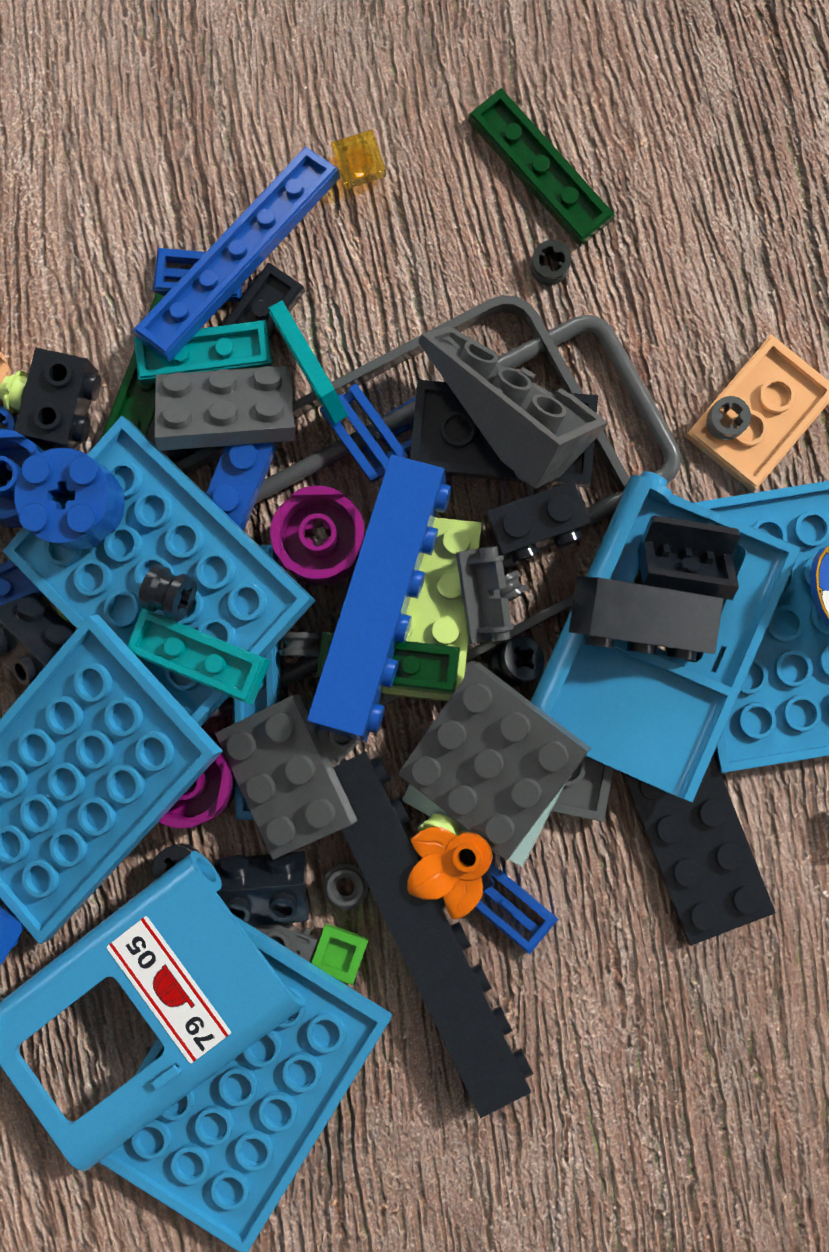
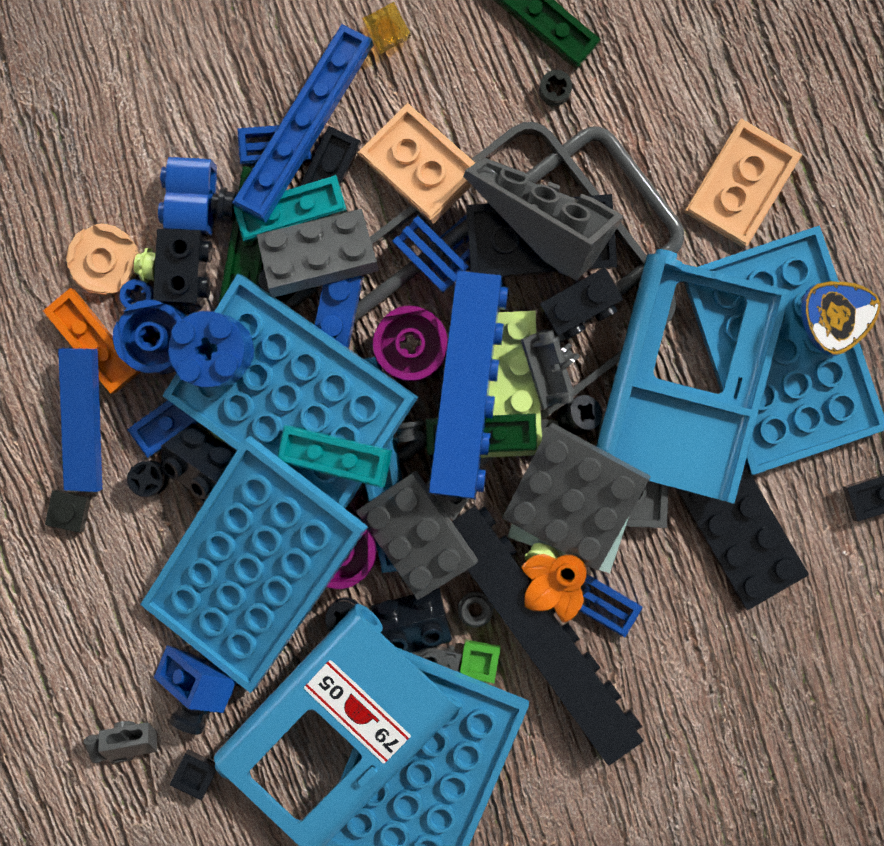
camera: 10 degrees left, 5 degrees up
black wheel [139,564,197,621] -> none
teal tile [269,300,349,423] -> none
black brick [569,576,724,661] -> none
black bracket [638,515,741,600] -> none
dark grey bush [706,396,751,441] -> none
none -> blue brick [158,157,217,236]
none -> black plate [211,187,236,223]
none -> light nougat tile [357,103,475,224]

